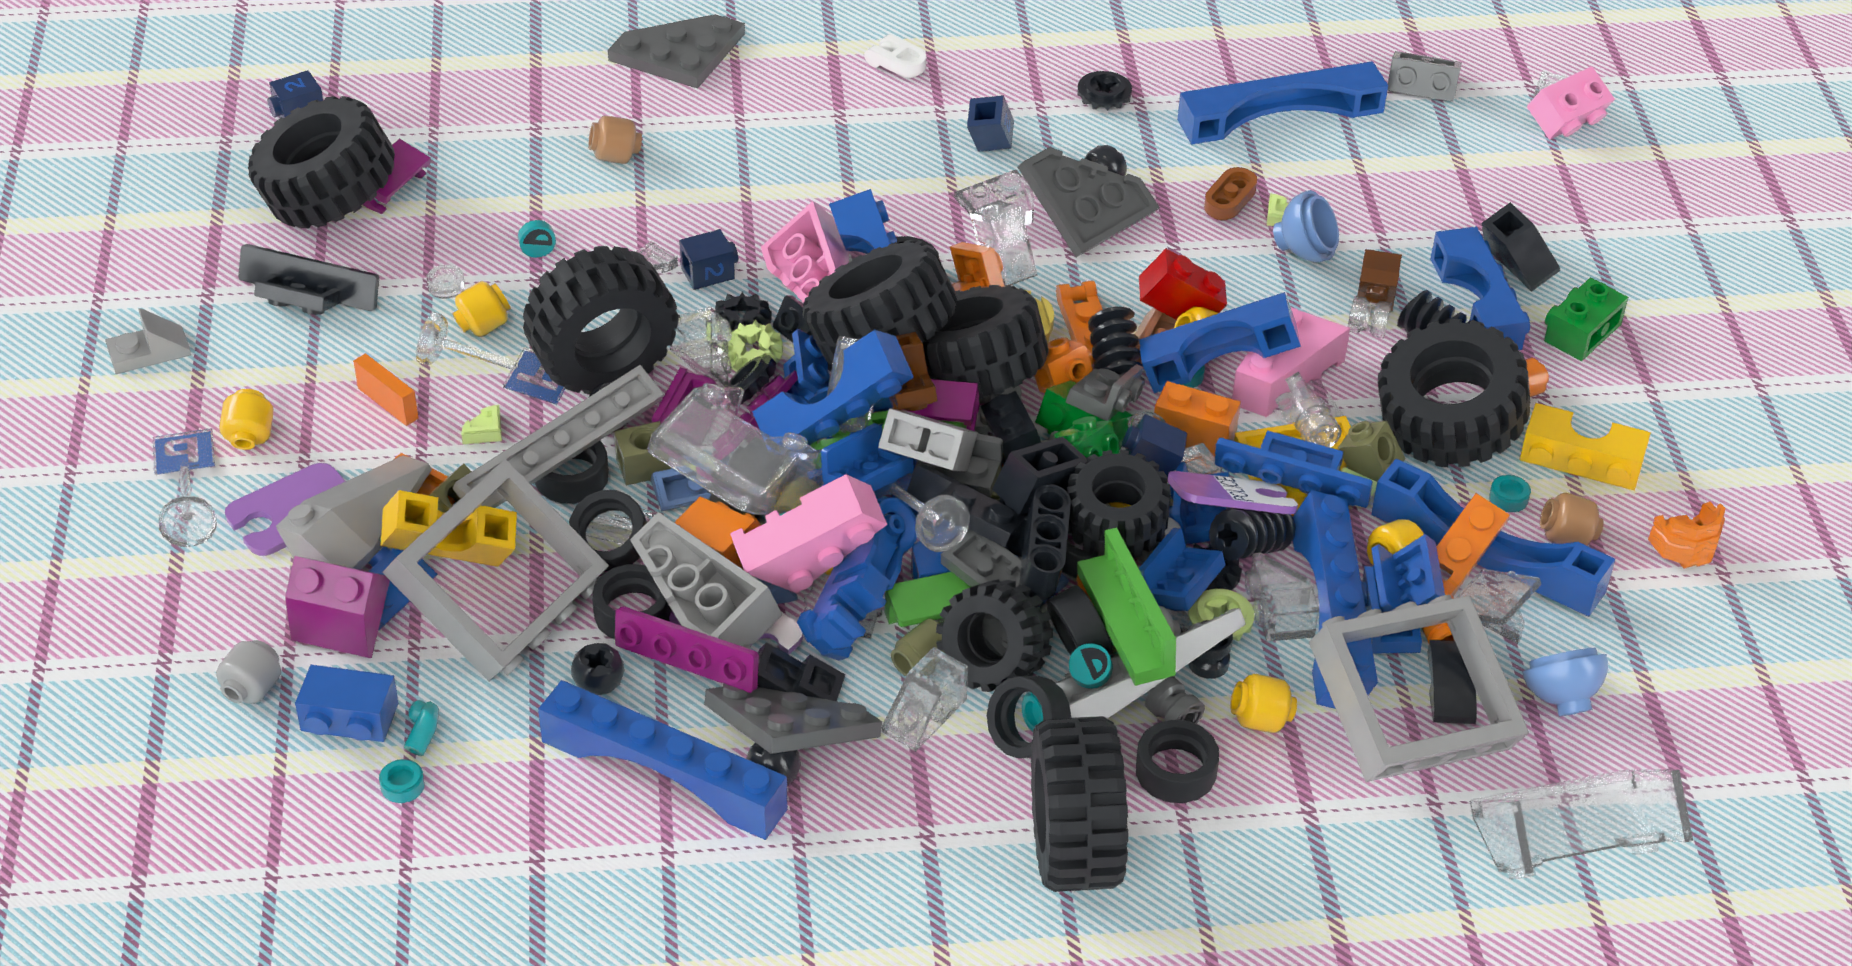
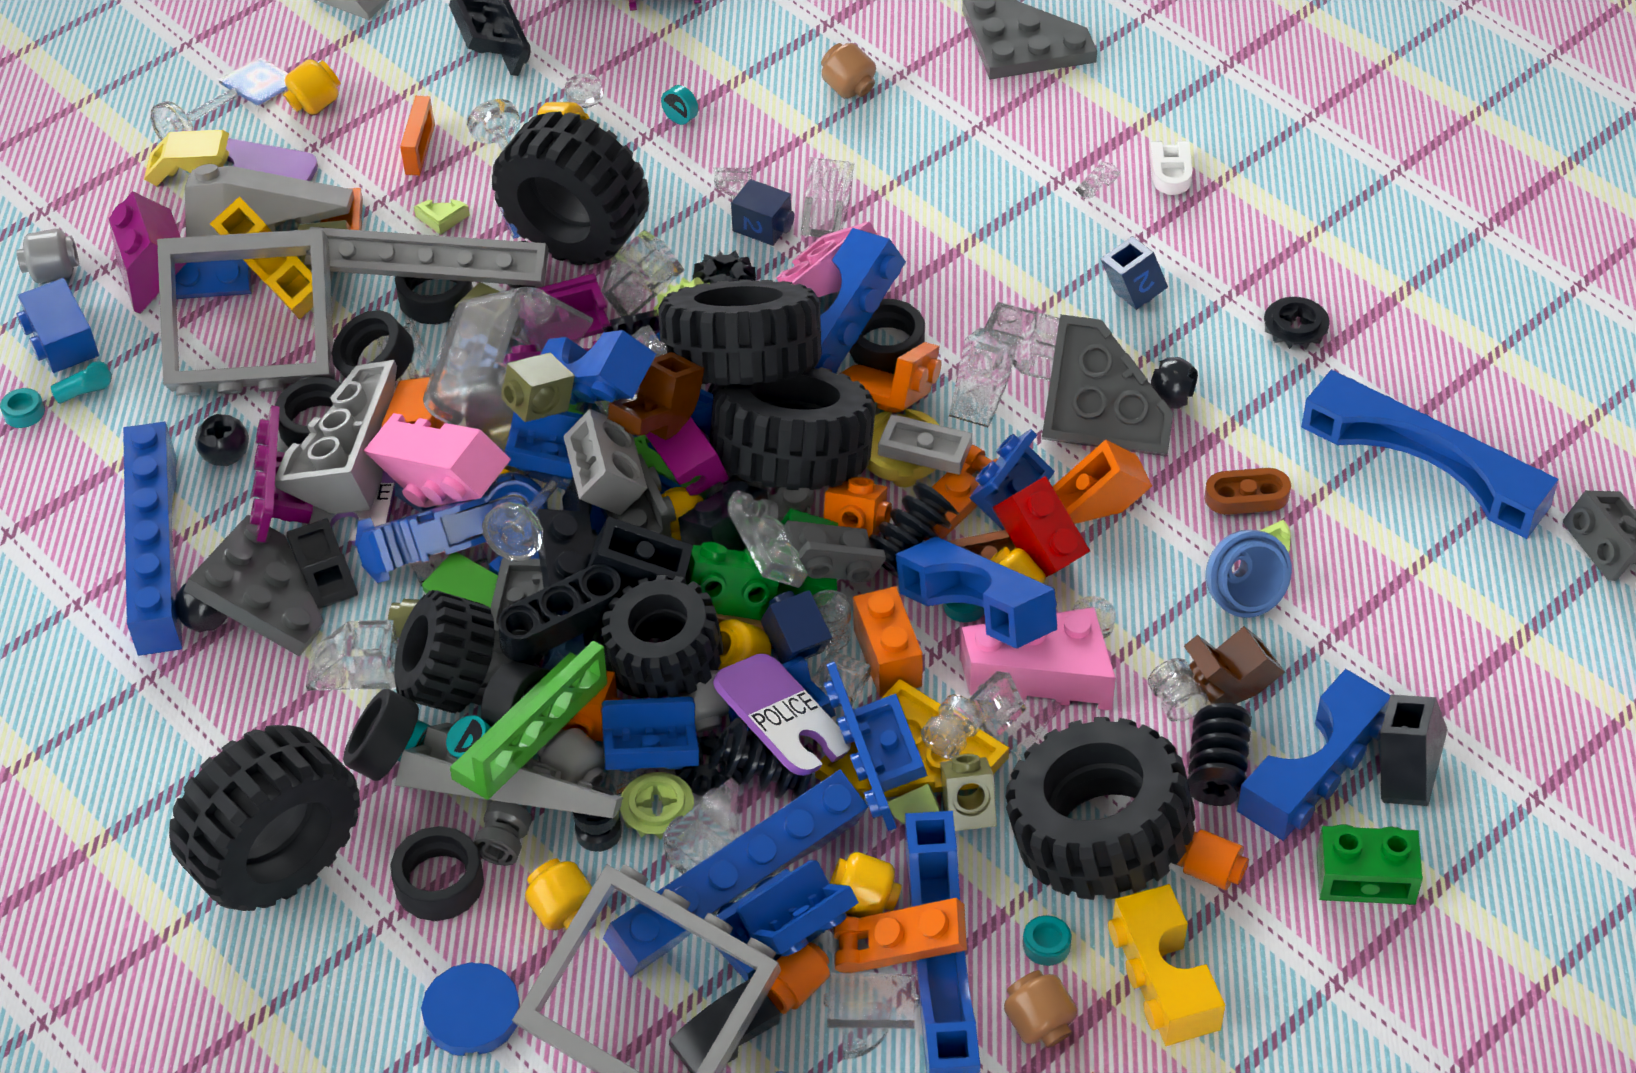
camera: 55 degrees right, 5 degrees up
none -> light yellow slope [144,130,229,187]
none -> blue tile [421,962,520,1056]
none -> olive brick [501,352,575,422]
none -> clear plate [728,491,808,588]
none -> clear slope [801,157,854,238]
none -> light grey plate [878,414,972,475]
none -> blue bracket [969,429,1055,530]
none -> orange slope [1052,440,1152,524]
none -> clear tile [1075,161,1121,199]

